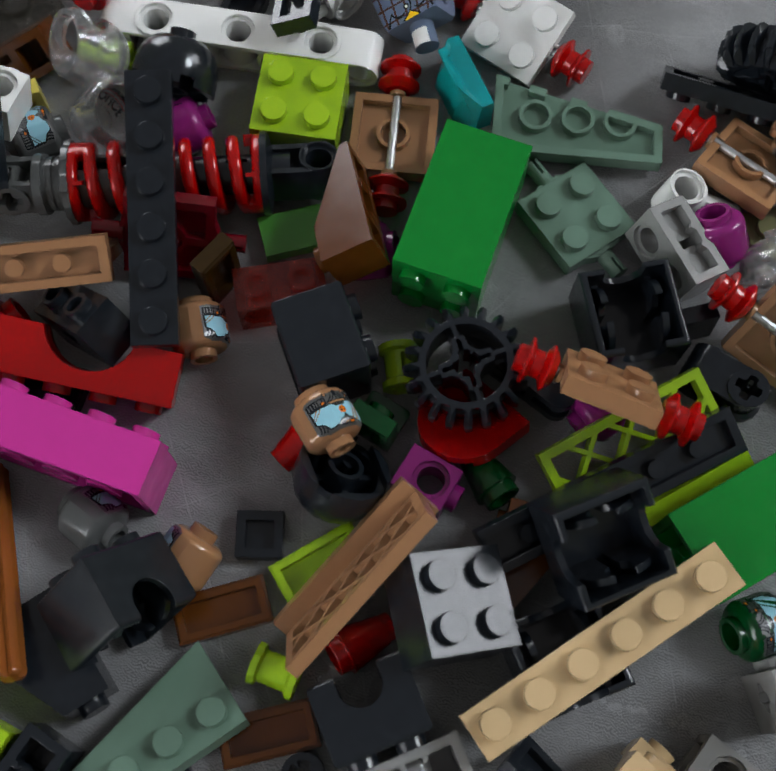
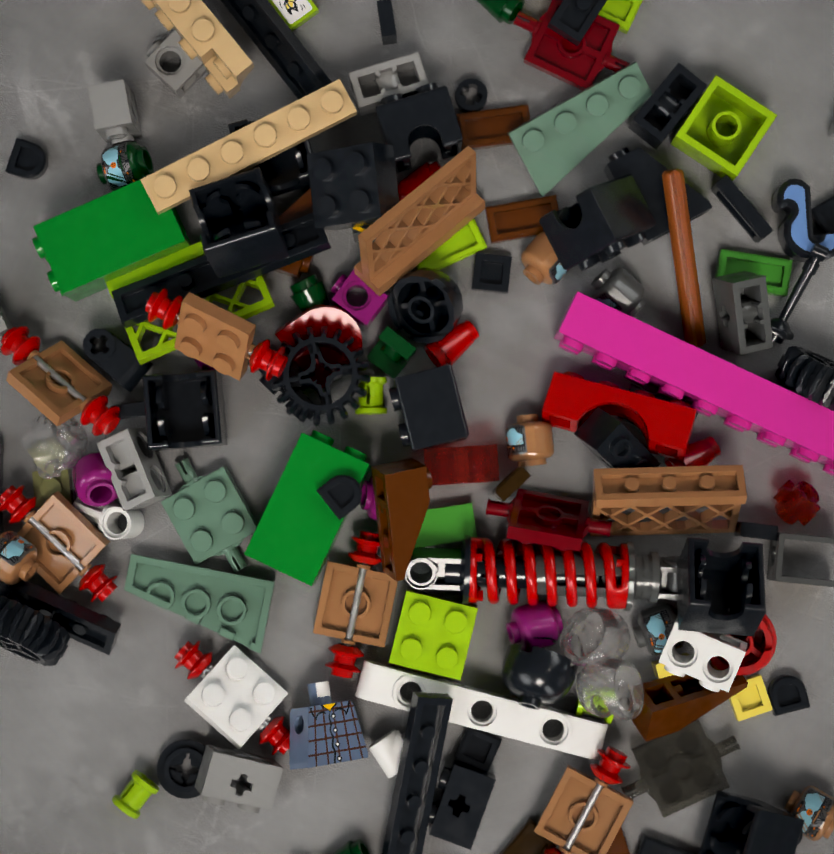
camera: 170 degrees left, 15 degrees up
black plate [124,69,180,348] -> none
lime bush [245,641,303,701] -> none
head [290,384,362,458] -> none
teal slope [435,35,494,129] -> none
none -> black tile [316,475,362,520]

